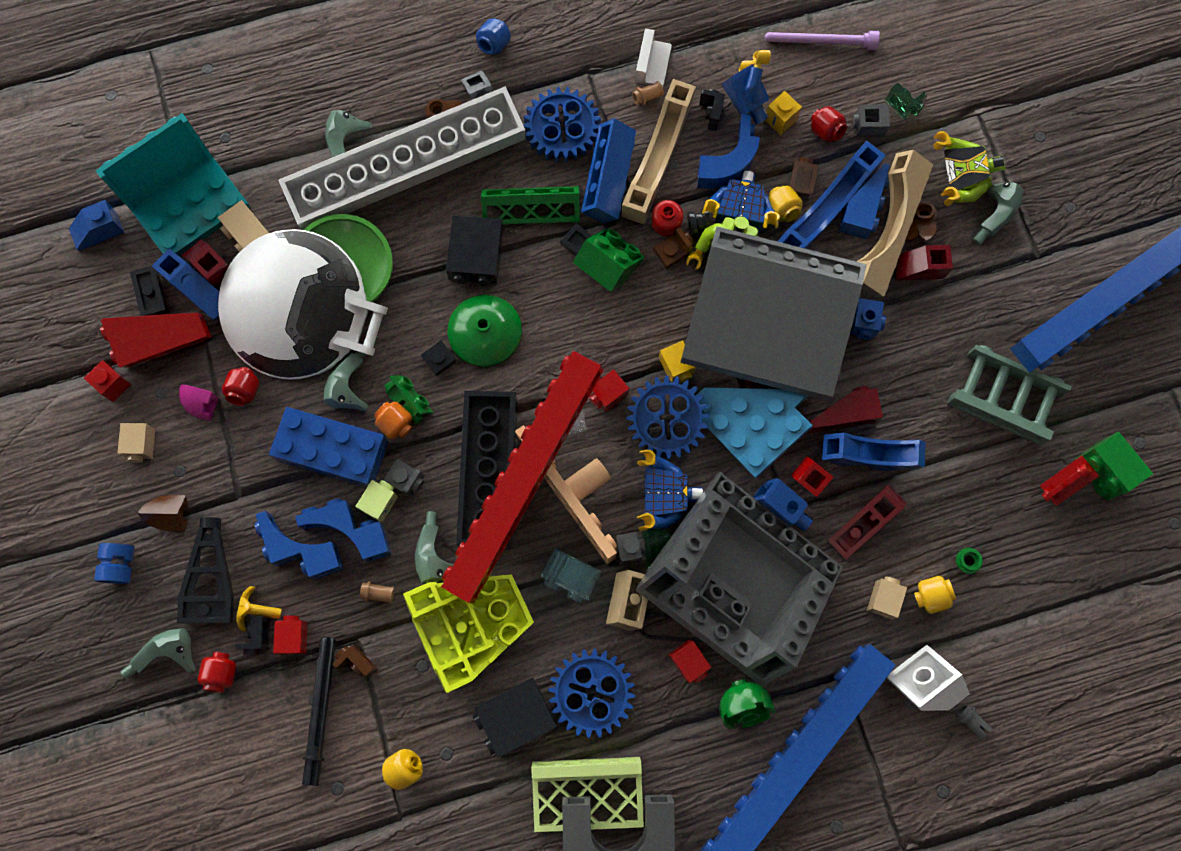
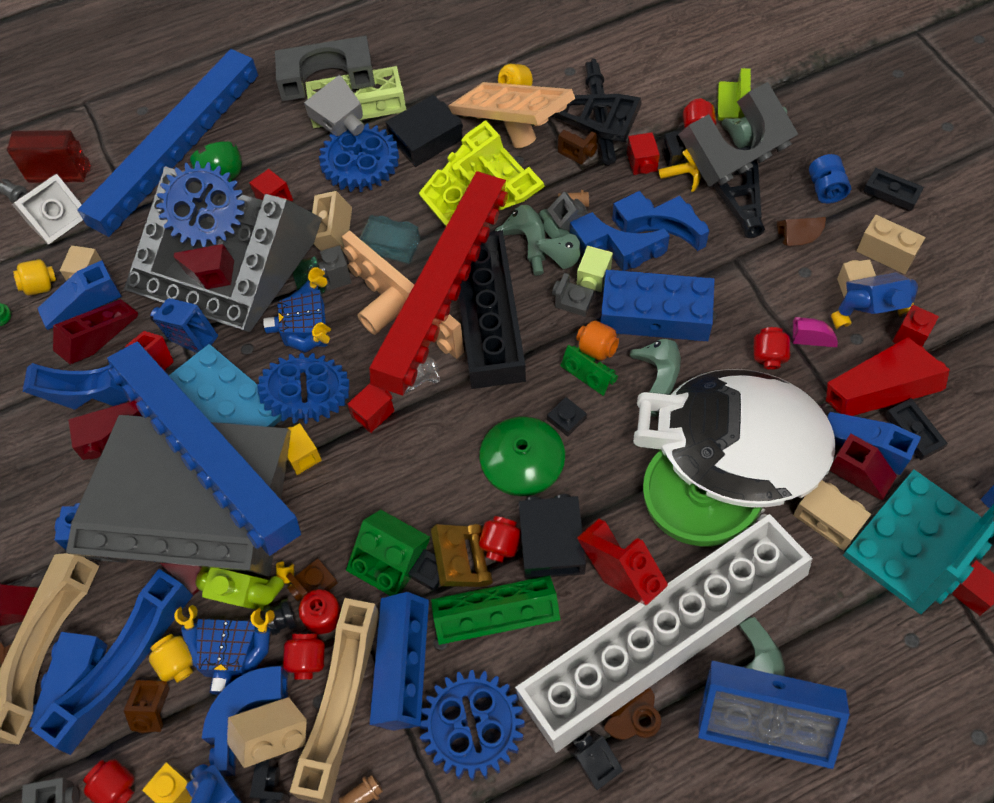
camera: 175 degrees right, 15 degrees down
none -> clear red brick [7,130,90,183]
none -> blue slope [37,260,122,330]
none -> blue brick [107,341,301,556]
none -> blue gear [156,161,245,248]
none -> dark red slope [173,244,234,289]
none -> tan brick [227,697,307,768]
none -> red head [283,634,325,680]
none -> light grey torso [304,75,364,136]
none -> pearl gold plate [431,524,493,587]
none -> light nougat plate [449,82,575,148]
none -> red head [479,516,521,562]
none -> sand green animal [537,209,580,269]
none -> dark grey brick [547,191,588,231]
none -> black plate [550,94,642,142]
none -> red panel [577,519,668,606]
none -> dark grey arch [678,82,798,187]
none -> brick [698,661,850,769]
none -> lime panel [717,68,751,121]
none -> blue torso [831,272,918,329]
none -> tan brick [856,215,926,274]
none -> black plate [863,168,924,211]

